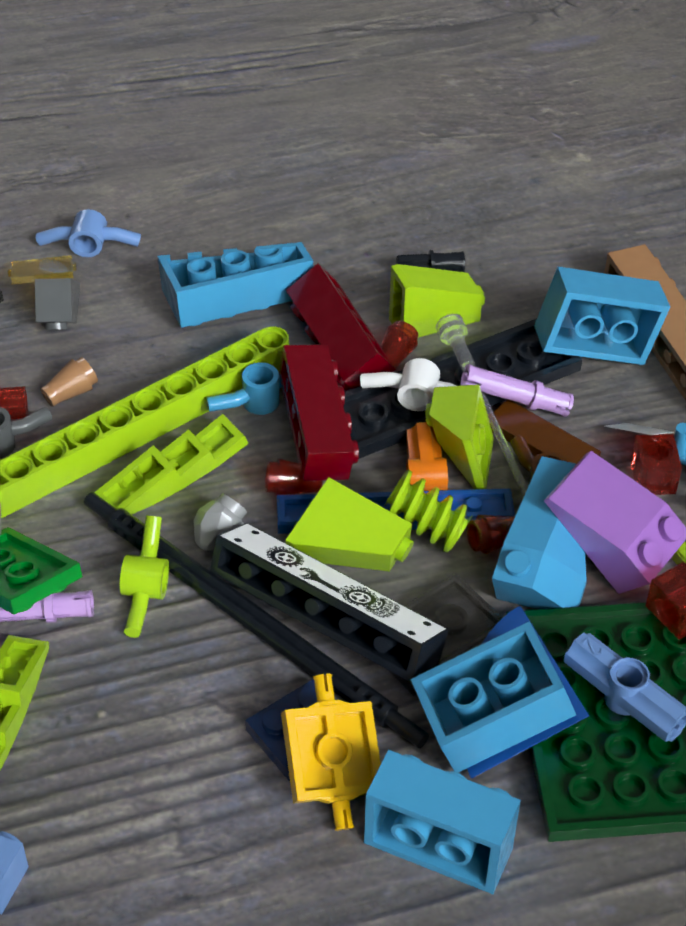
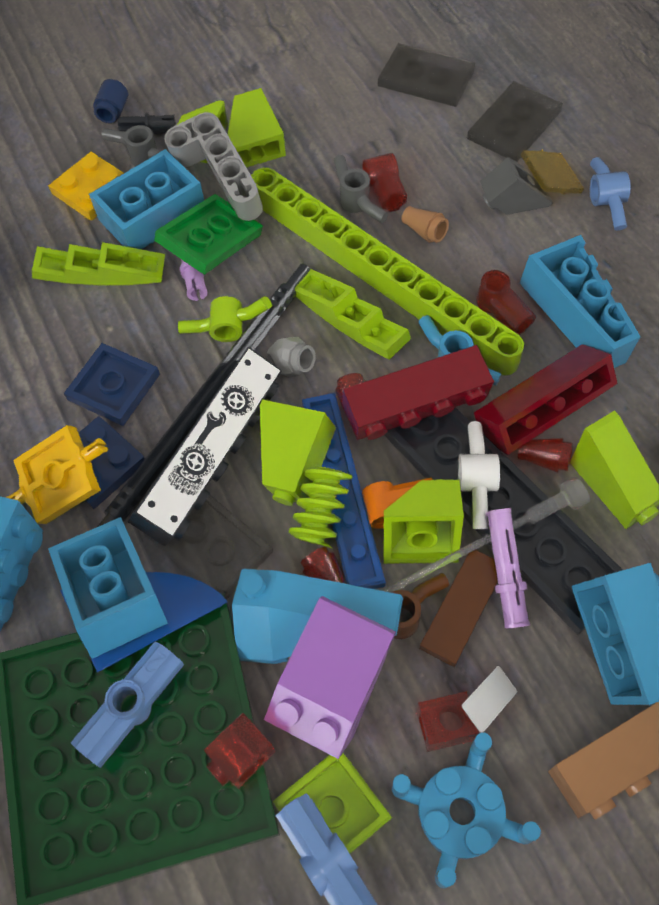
camera: 85 degrees right, 15 degrees up
none -> dark blue plate [64,343,160,426]
none -> clear red piece [476,270,536,335]

